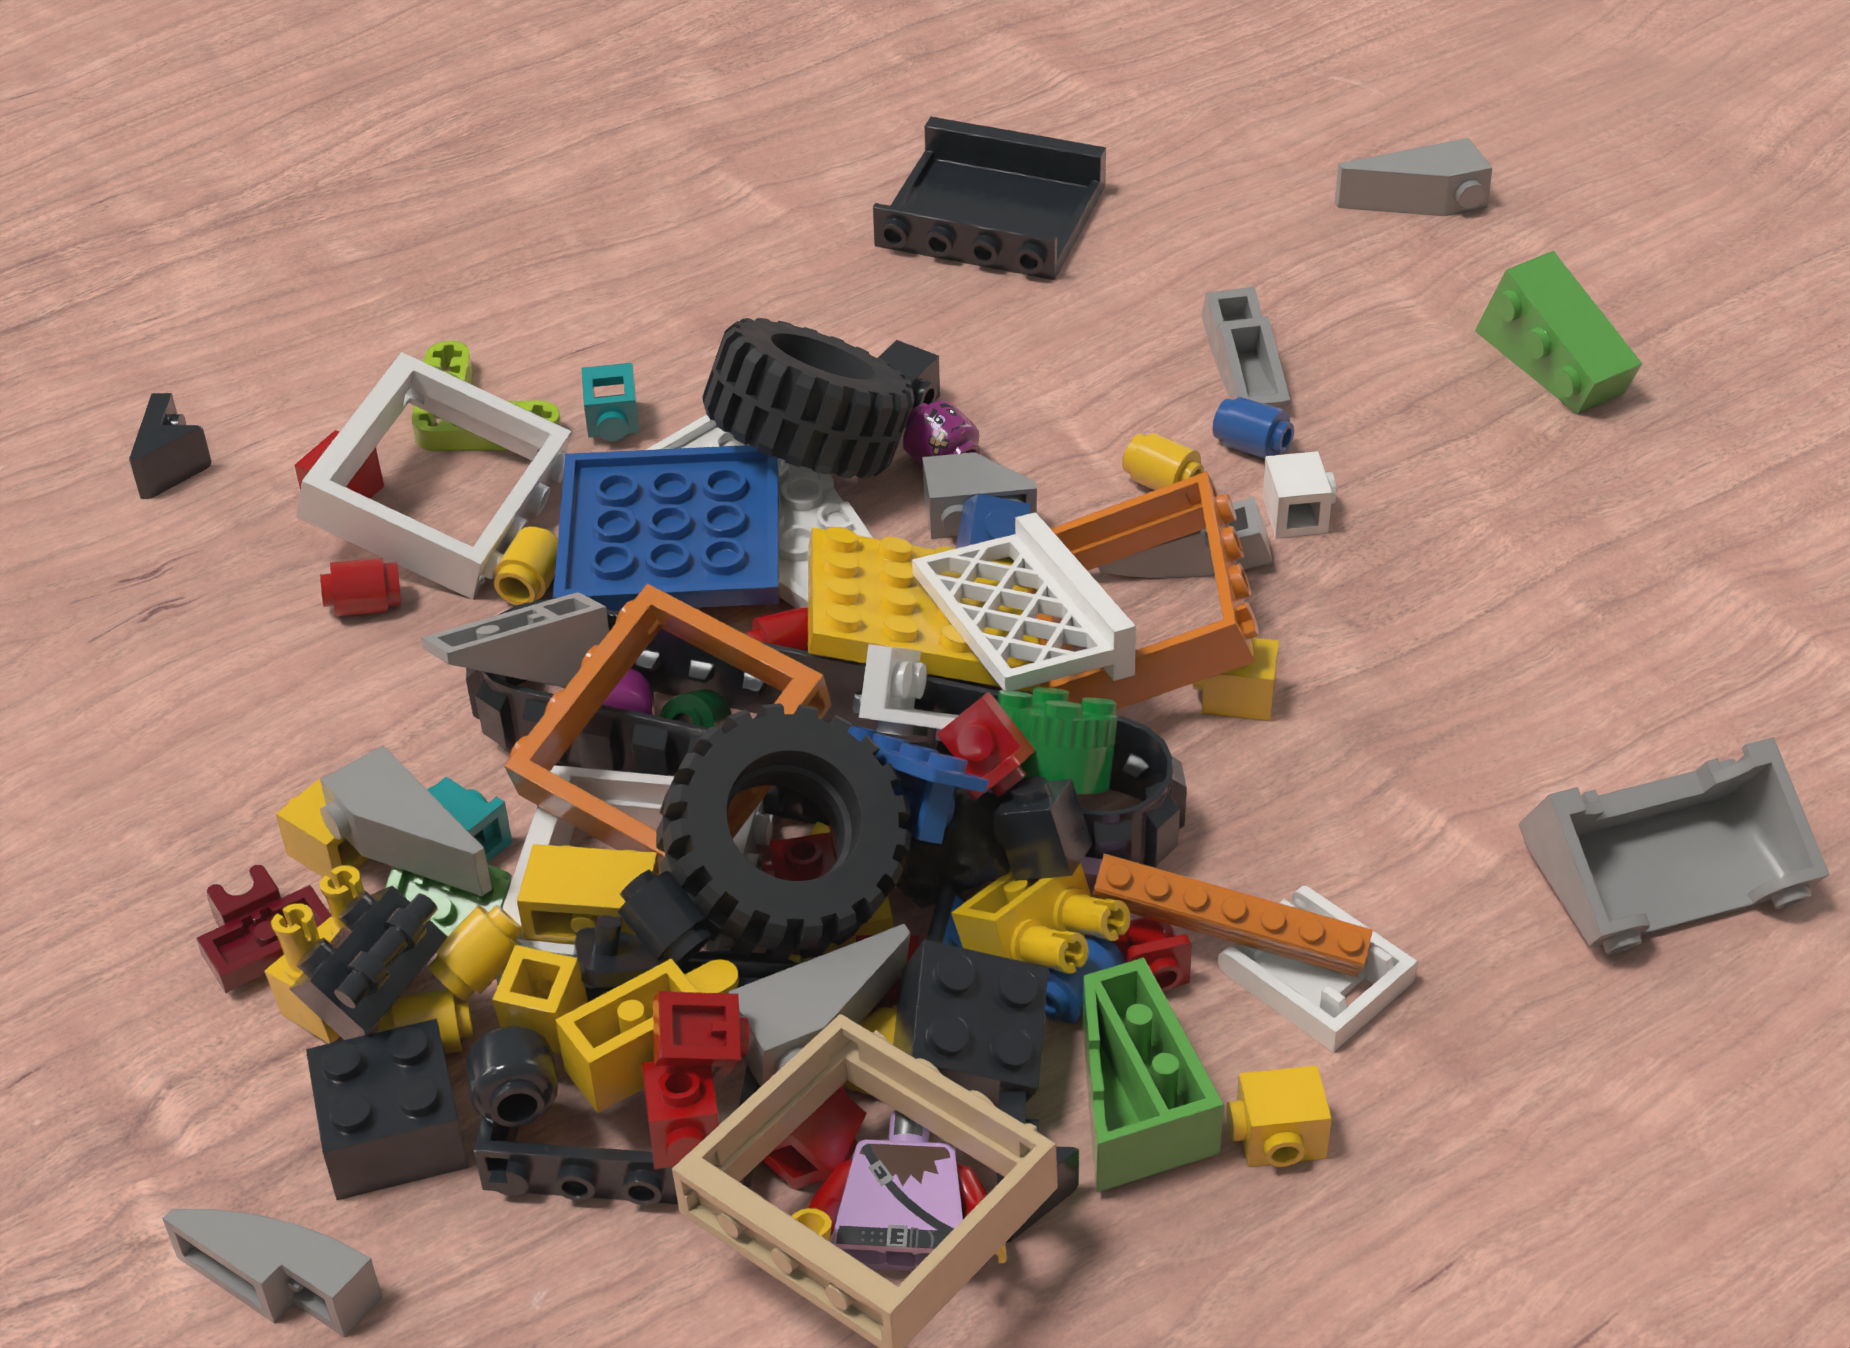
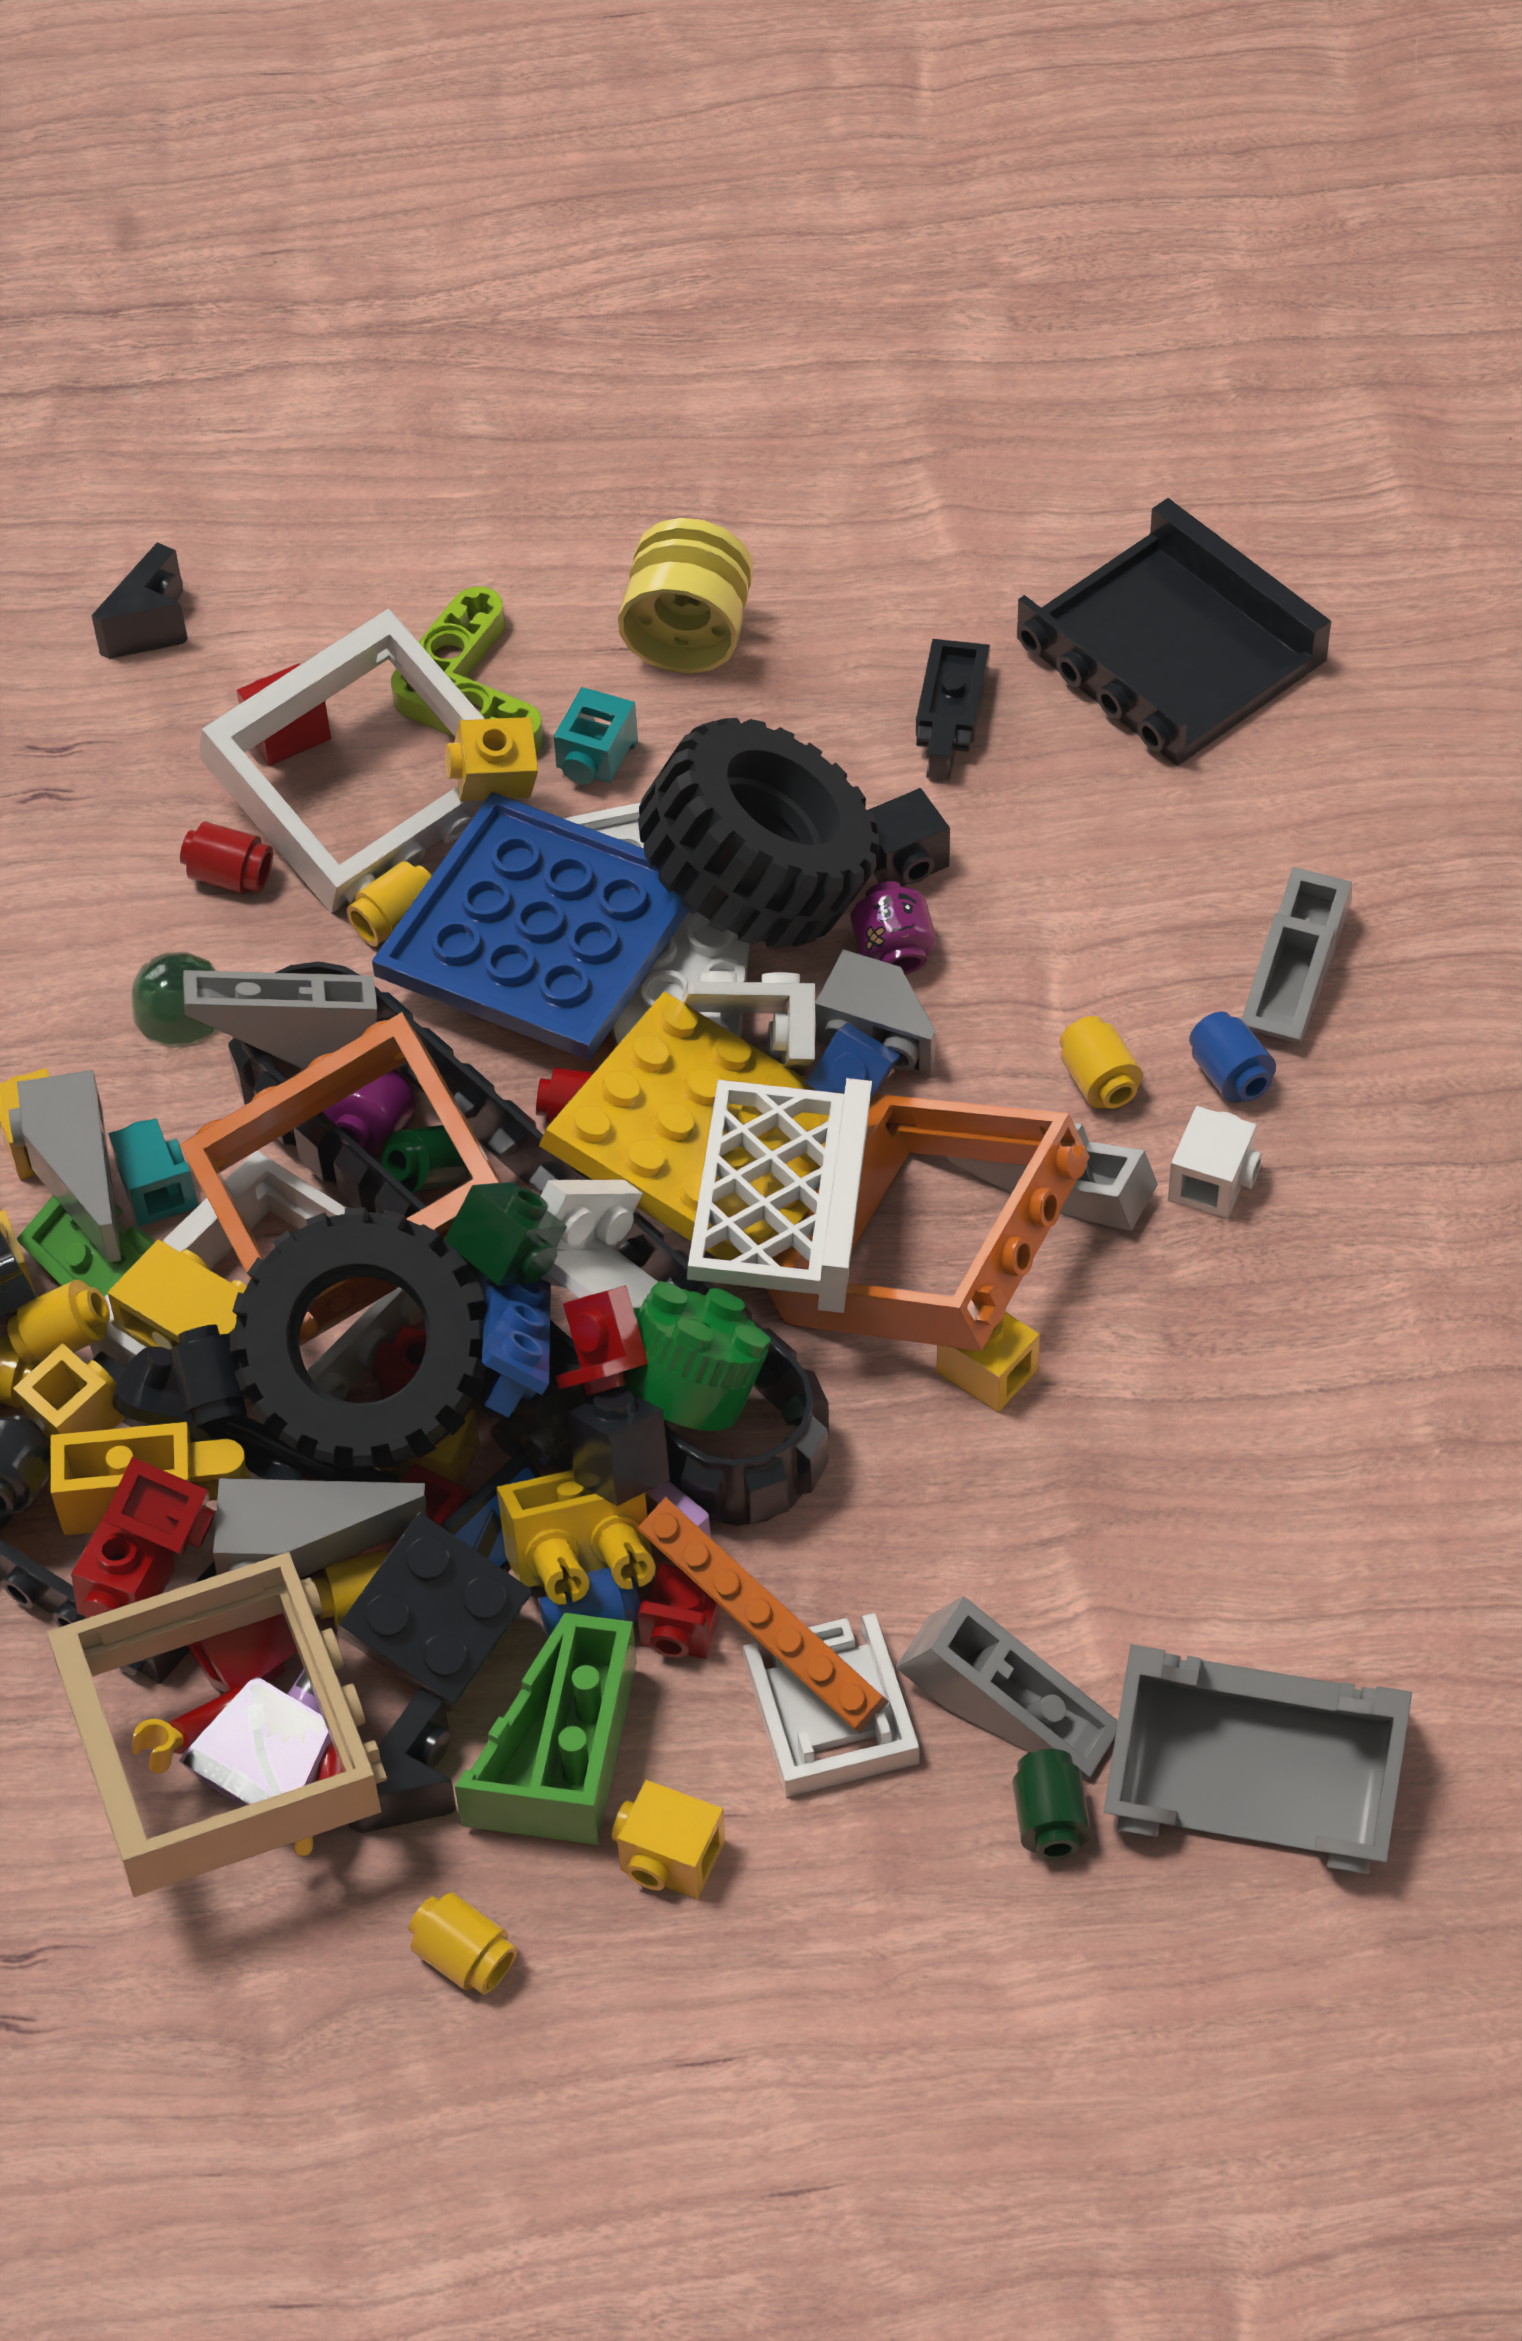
camera: 30 degrees right, 10 degrees up
none -> clear green hair [131,952,217,1044]
none -> yellow brick [408,1892,518,1995]
none -> dark green brick [444,1182,567,1286]
none -> yellow brick [445,717,538,801]
none -> light yellow wheel [618,518,753,674]
none -> white bracket [681,971,815,1075]
none -> light grey slope [895,1596,1118,1780]
none -> black hinge [916,639,990,780]
none -> dark green brick [1012,1749,1091,1860]

